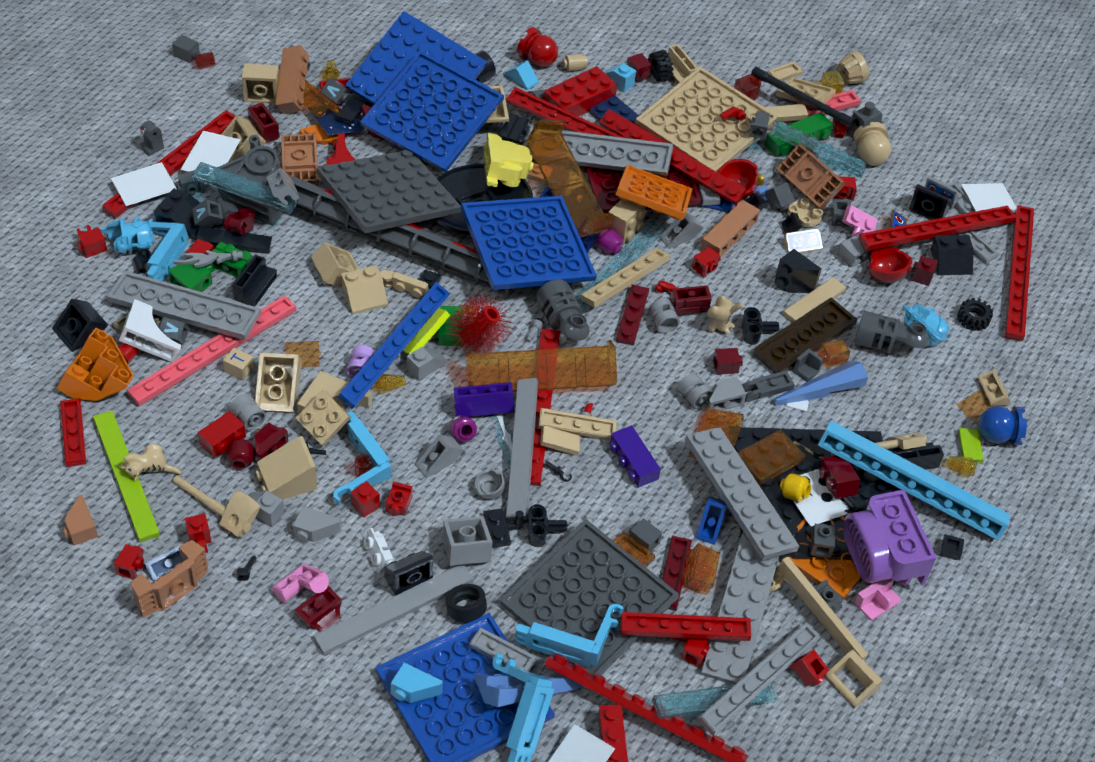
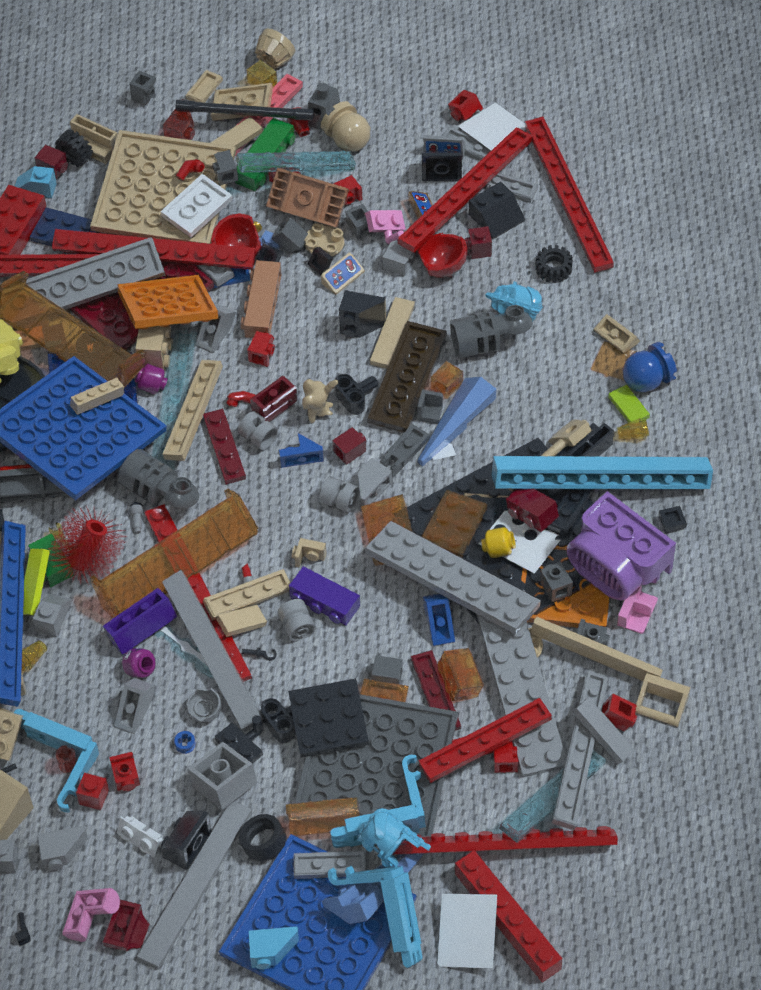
camera: 25 degrees left, 5 degrees up
none -> tan piece [70,378,124,415]
none -> dark grey brick [129,71,156,105]
none -> white plate [161,174,233,238]
none -> blue bush [174,731,196,754]
none -> light grey wheel [277,599,316,642]
none -> blue slope [279,433,324,468]
none -> clear orange panel [286,797,360,836]
none -> black plate [288,678,369,758]
none -> tan bracket [292,538,327,567]
none -> medium azure helmet [358,808,431,868]
none -> red brick [448,90,483,121]
none -> light grey tile [573,697,635,765]

